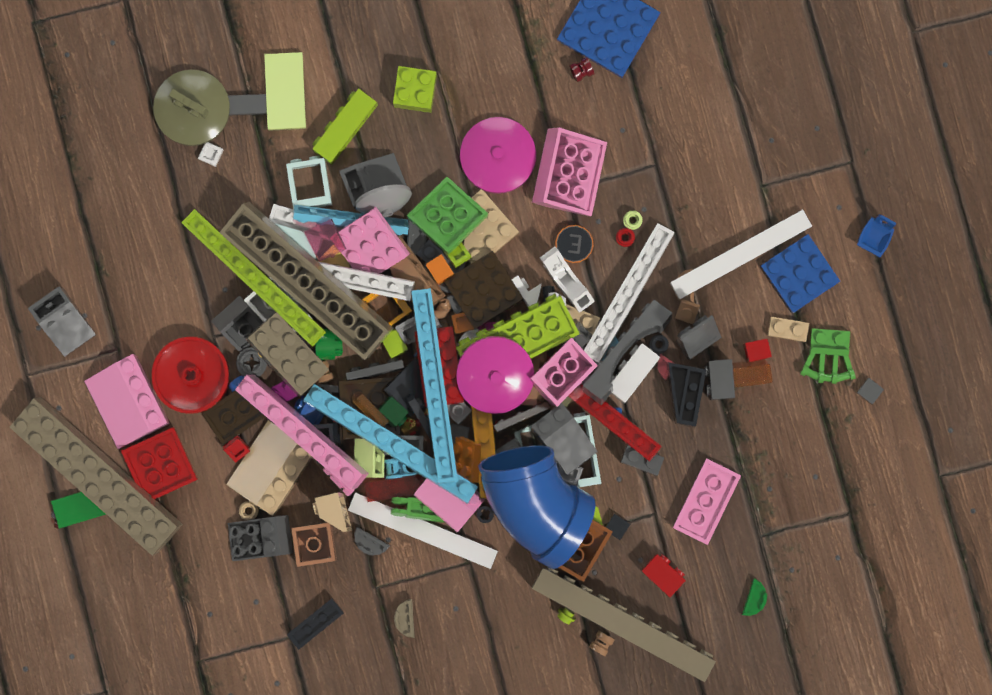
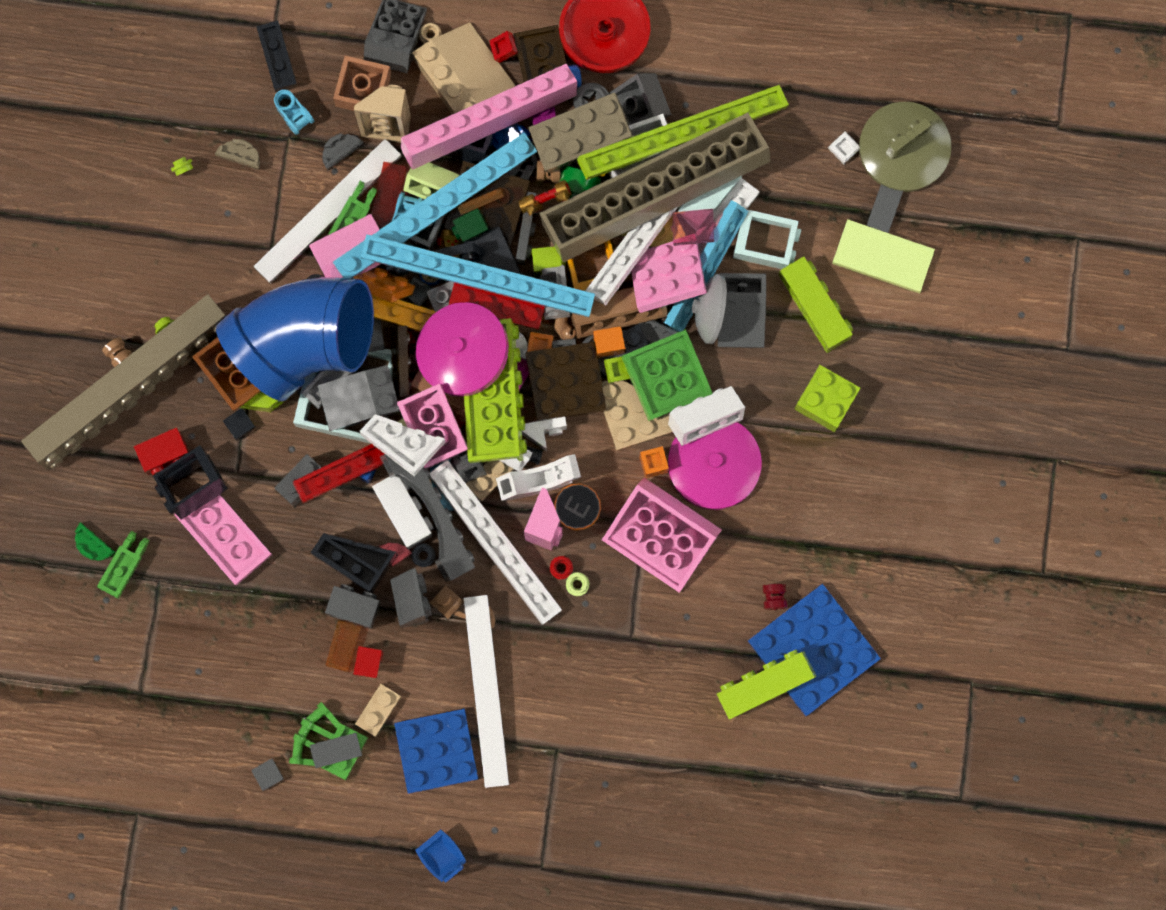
camera: 110 degrees right, 5 degrees down
none -> bright green hinge [97,531,149,599]
none -> black window [153,445,229,520]
none -> lime plate [171,157,193,176]
none -> medium azure piece [274,90,315,135]
none -> dark grey tile [310,733,362,768]
none -> white wing [360,414,445,476]
none -> pearl gold piece [519,180,571,216]
none -> bright pink slope [524,487,563,551]
none -> orange panel [639,446,669,479]
none -> white brick [668,386,745,446]
none -> lime brick [717,649,816,720]

